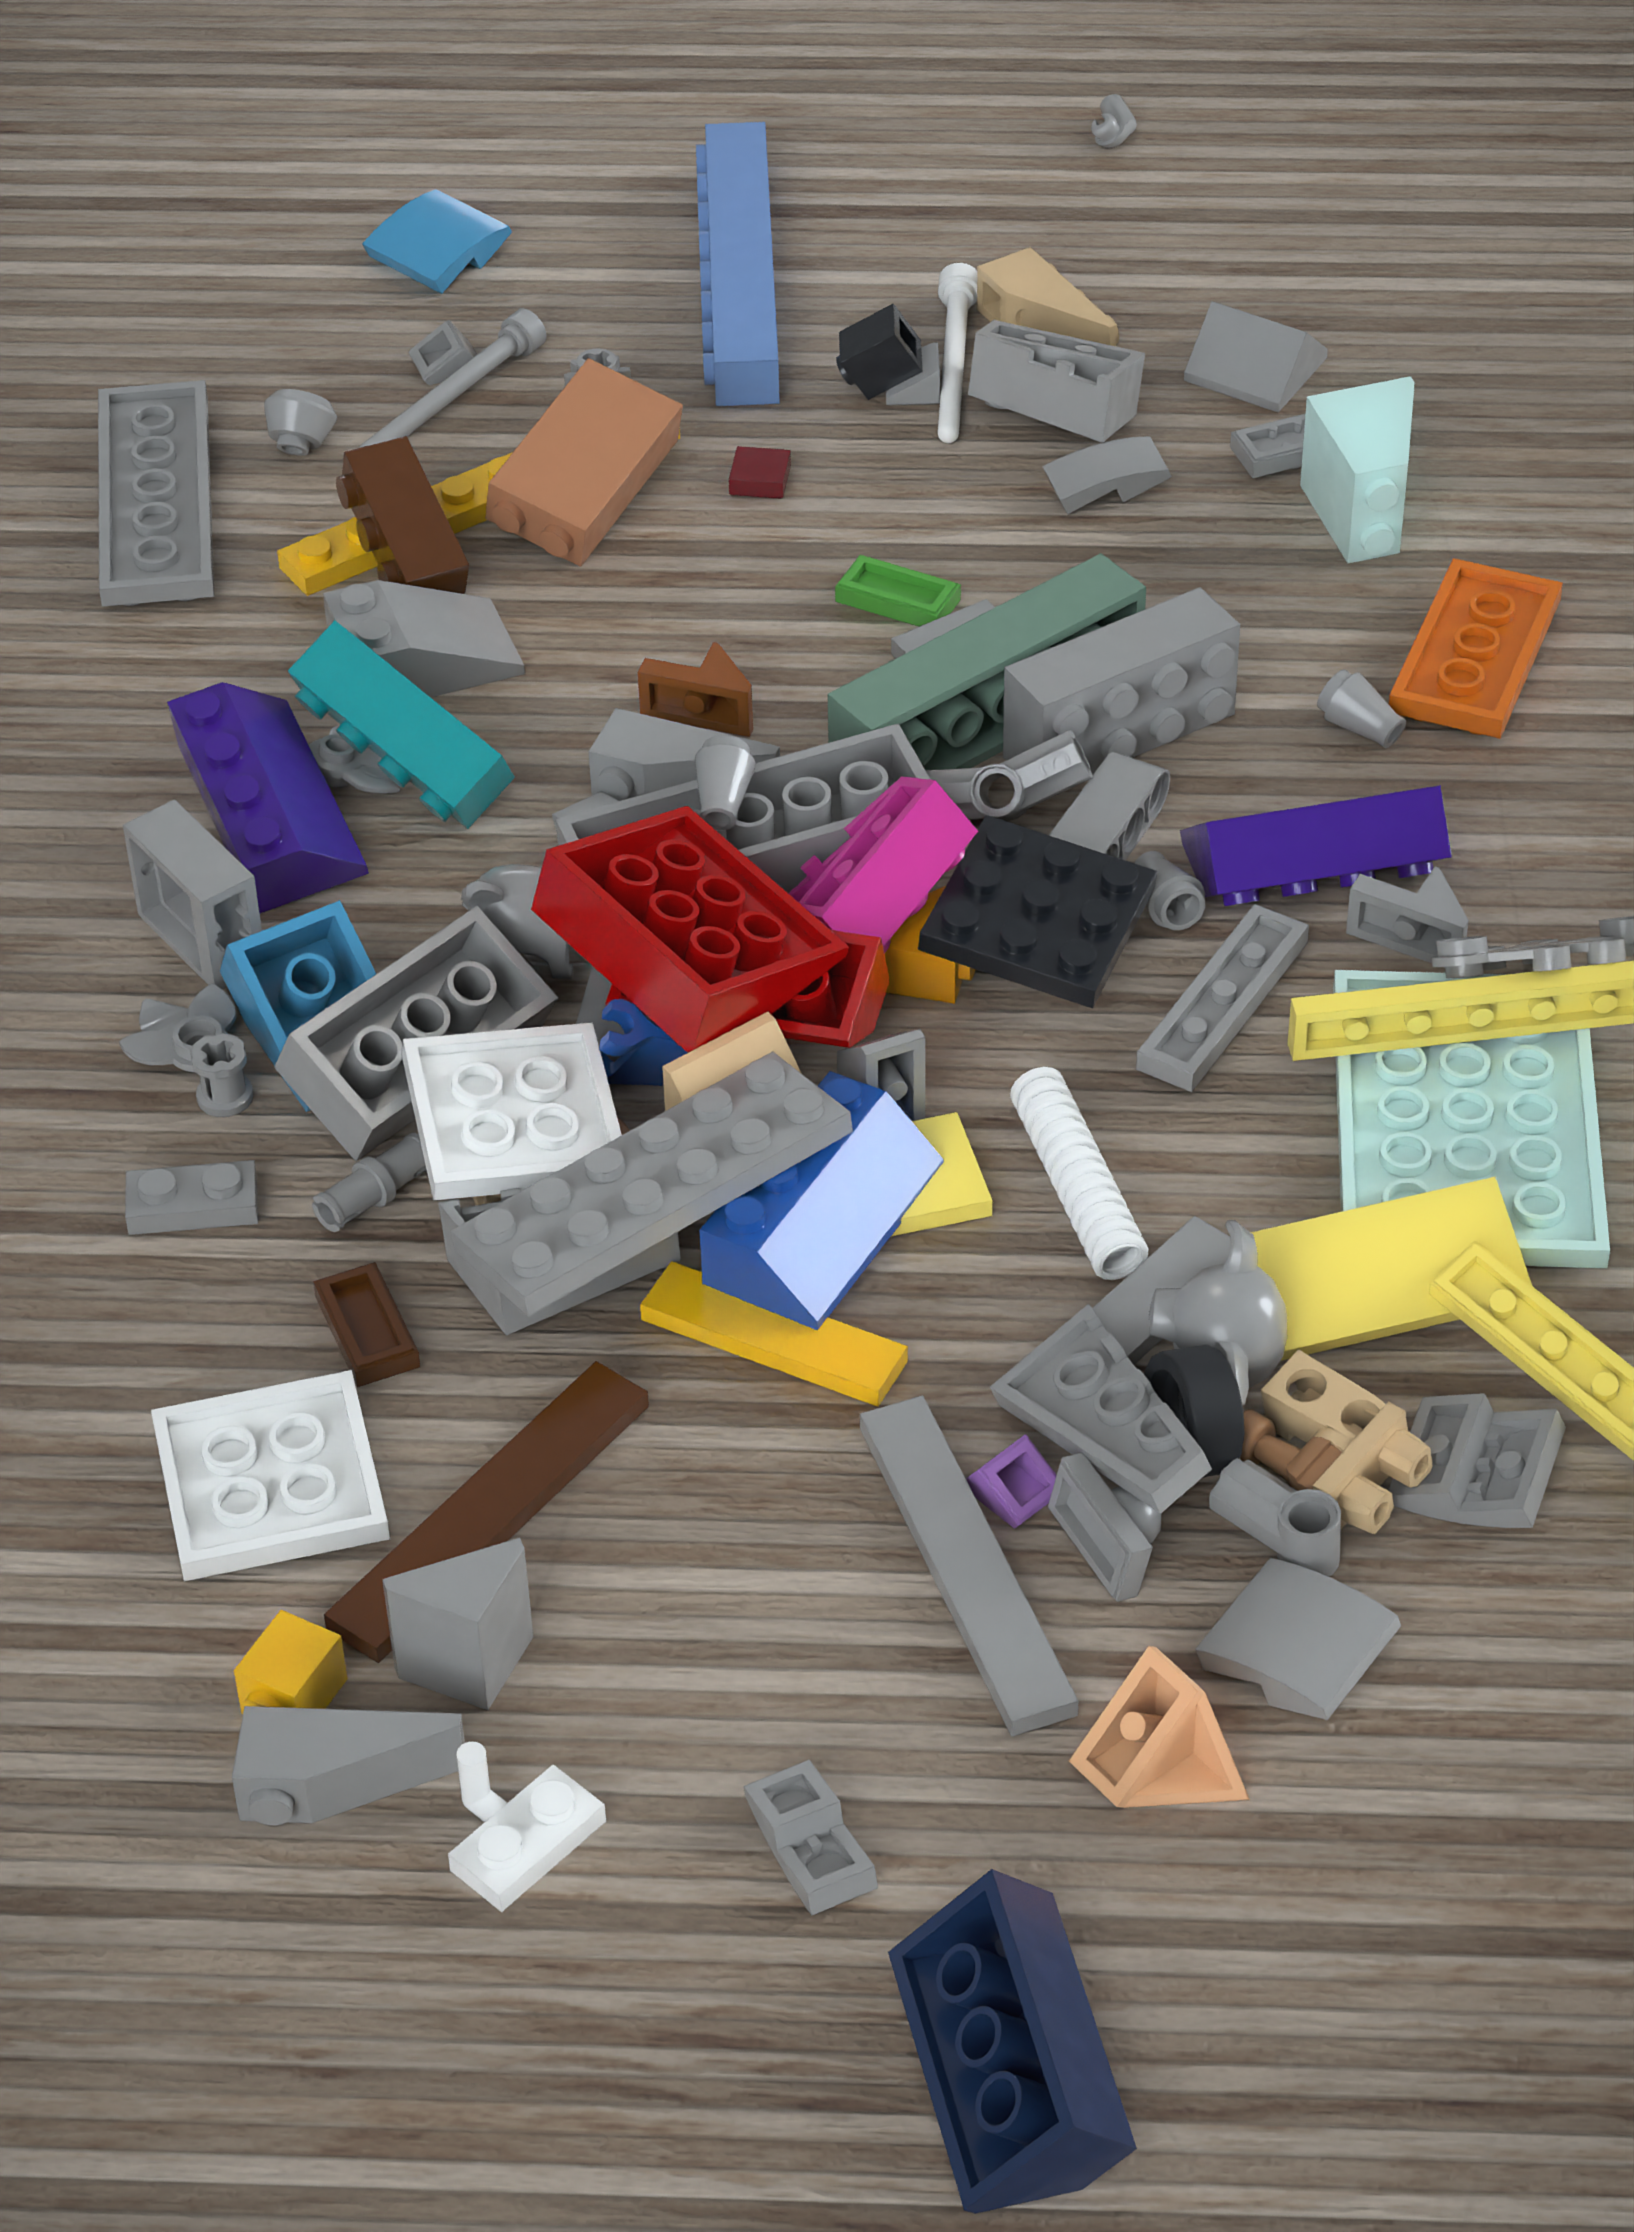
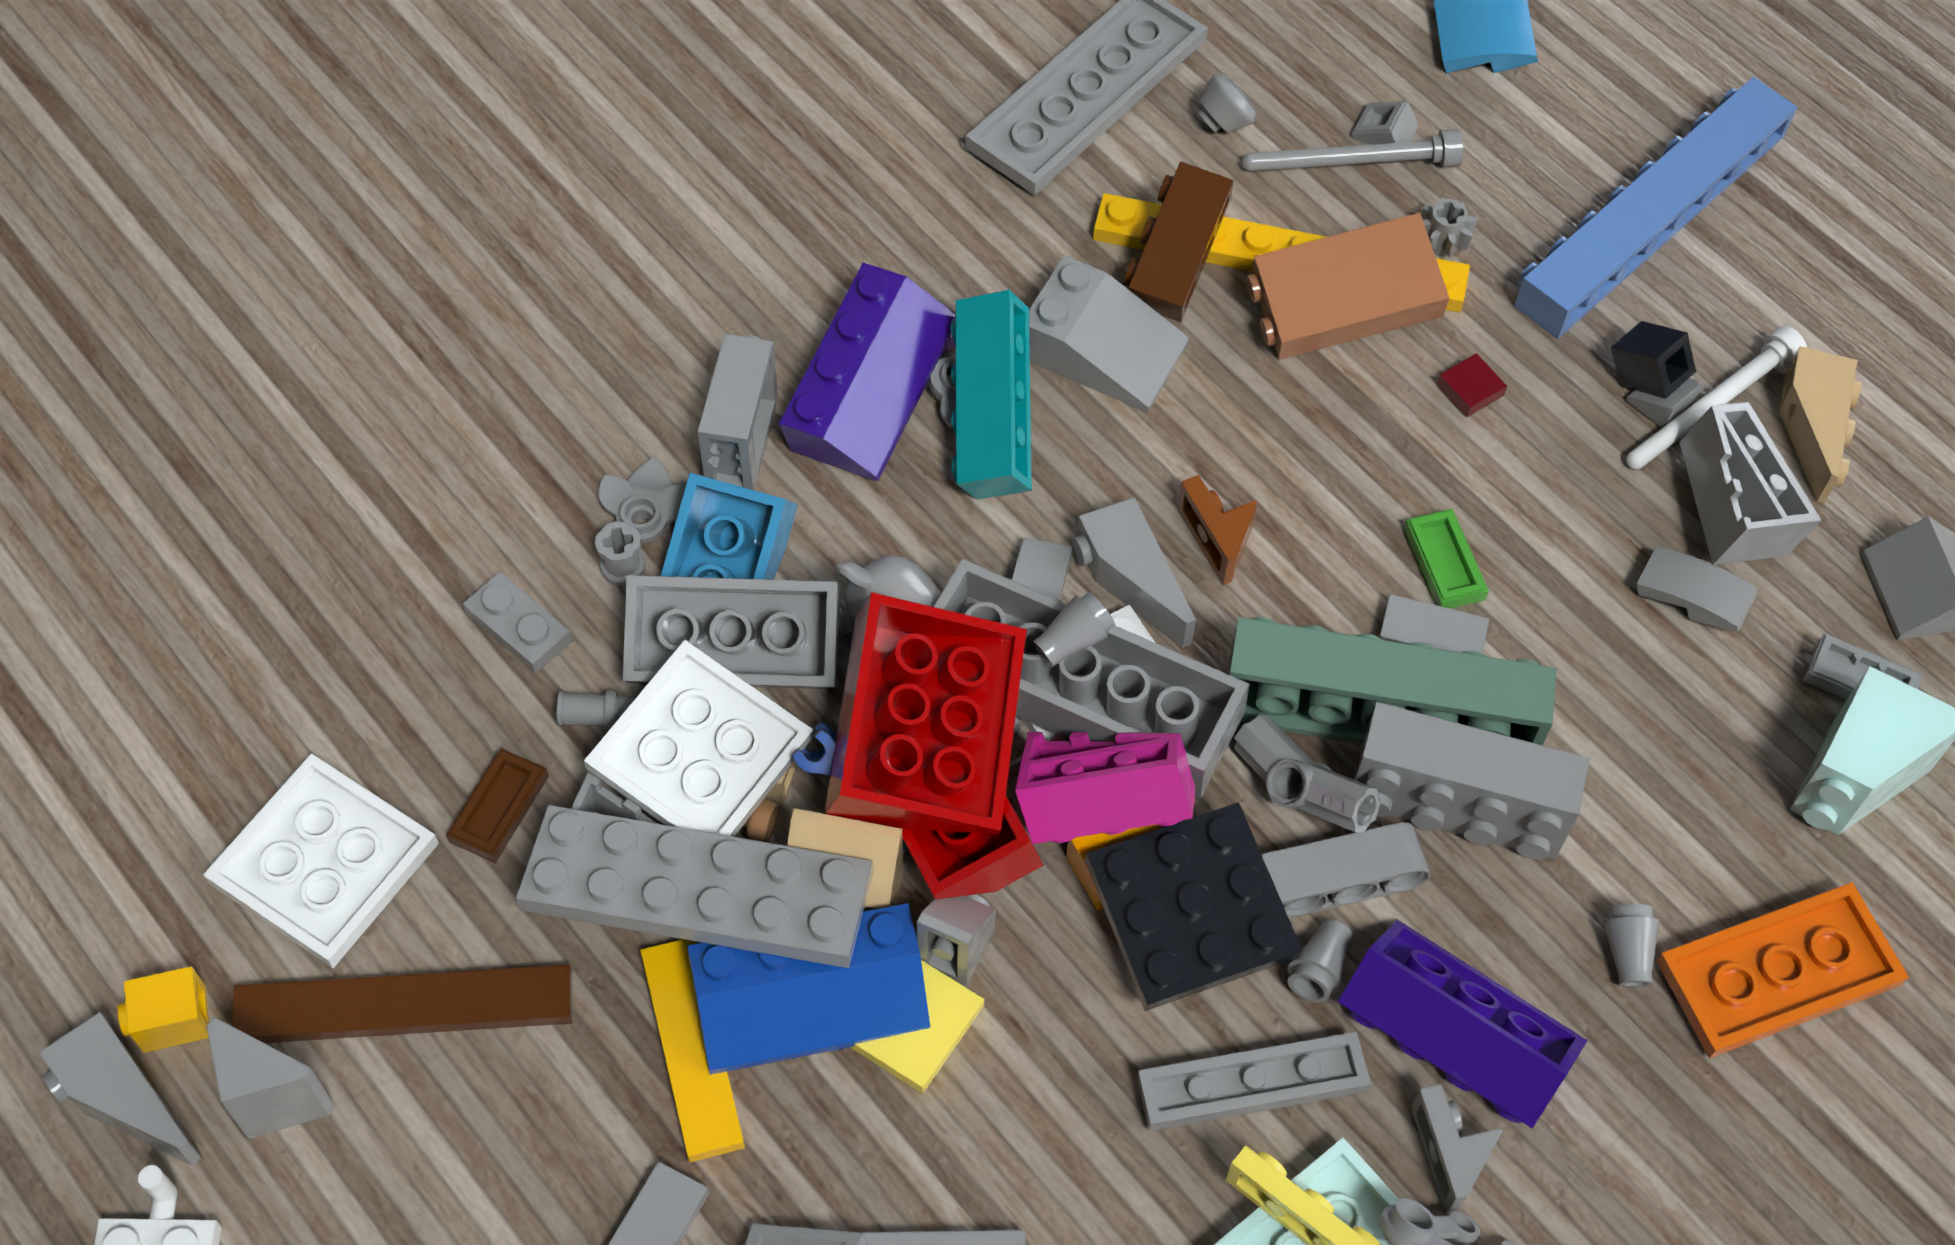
camera: 45 degrees right, 15 degrees up
white piece [1010,1067,1149,1280] -> none

